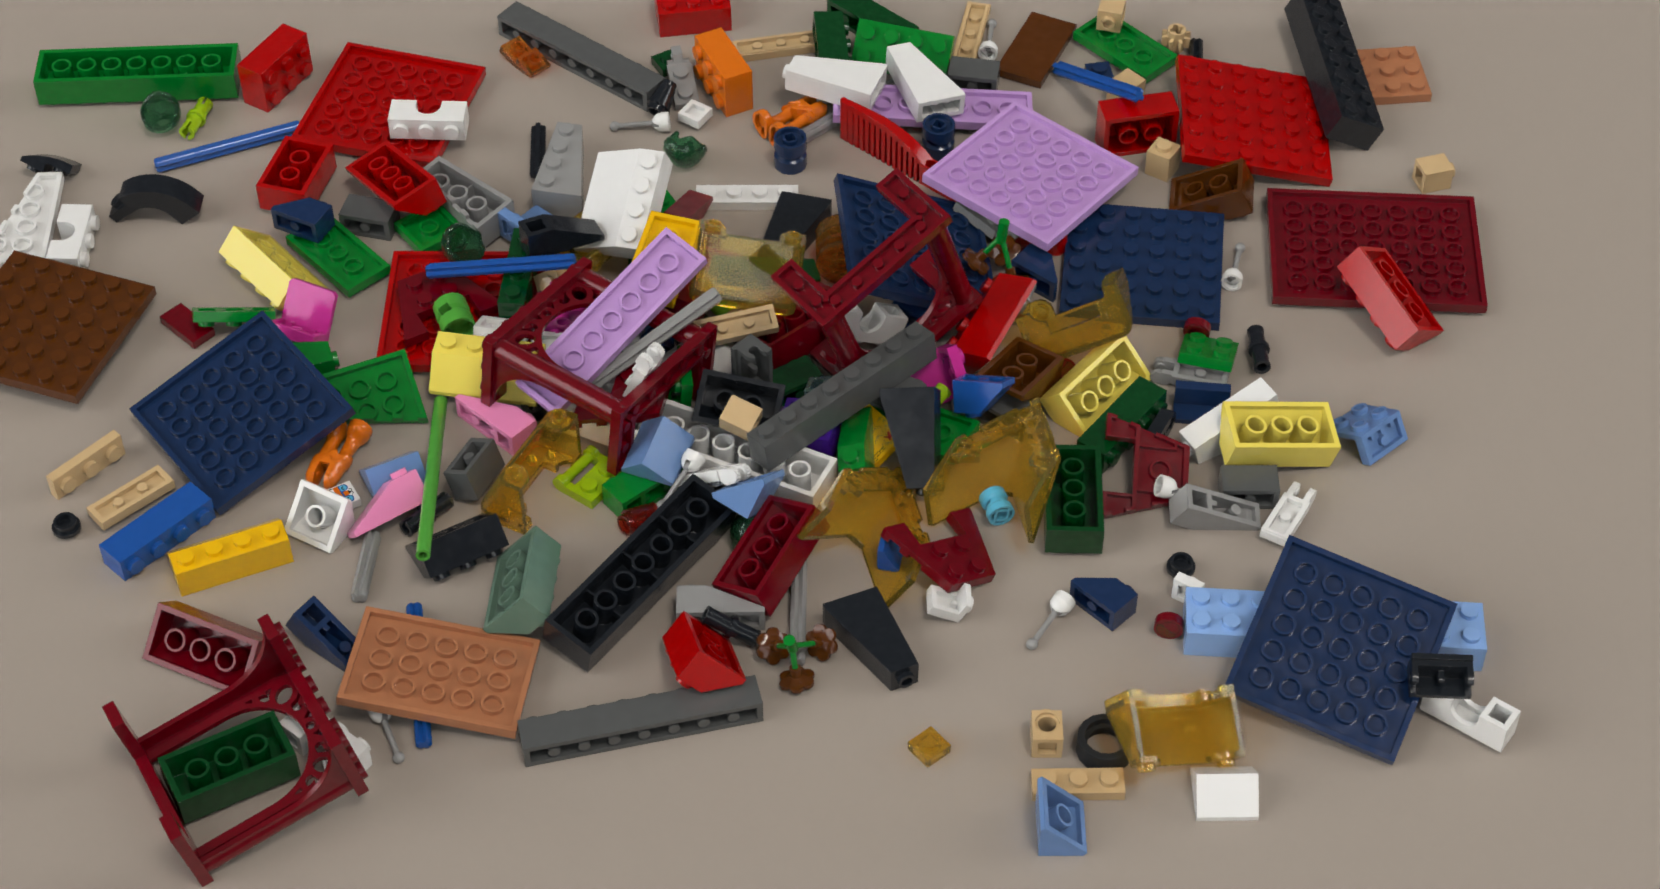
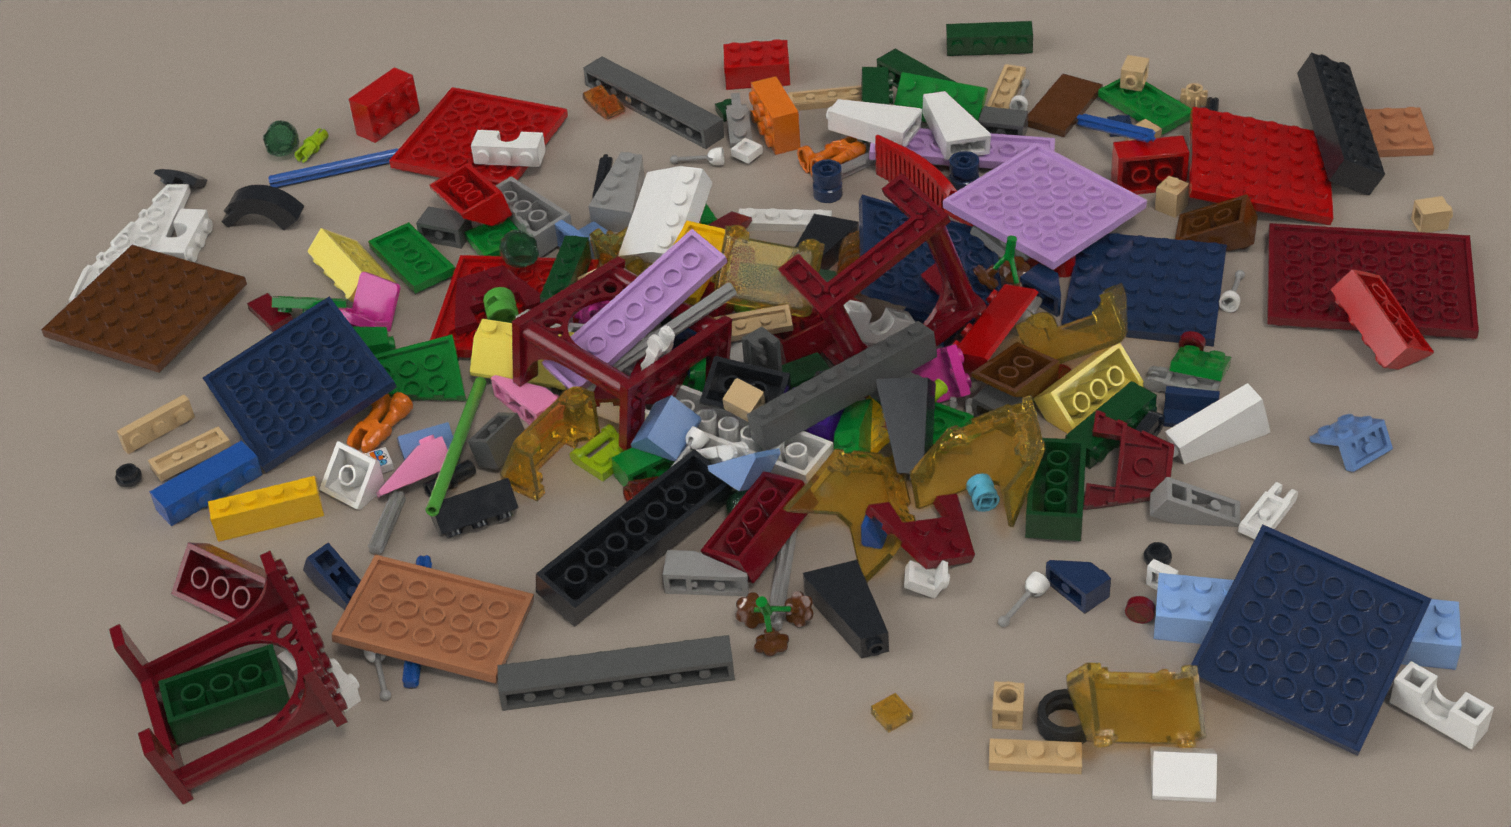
camera: 10 degrees right, 5 degrees down
green brick [33,43,242,105] -> none
red brick [256,136,337,210] -> none
dark blue slope [271,197,335,244] -> none
blue axle [425,253,577,279] -> none
sand green slope [483,526,561,634] -> none
black slope [518,214,605,256] -> none
black cone [647,79,677,116] -> none
red slope [662,611,746,693] -> none
clear green hair [663,131,708,168] -> none
black pin [700,606,761,648] -> none
blue slope [952,374,1015,418] -> none
medium blue slope [1035,777,1087,856] -> none
white hinge [1153,474,1181,498] -> none
dark grey brick [1218,465,1280,509] -> none
light yellow slope [1219,401,1341,467] -> none
black pin [1247,325,1271,374] -> none
black hinge [1407,653,1474,699] -> none

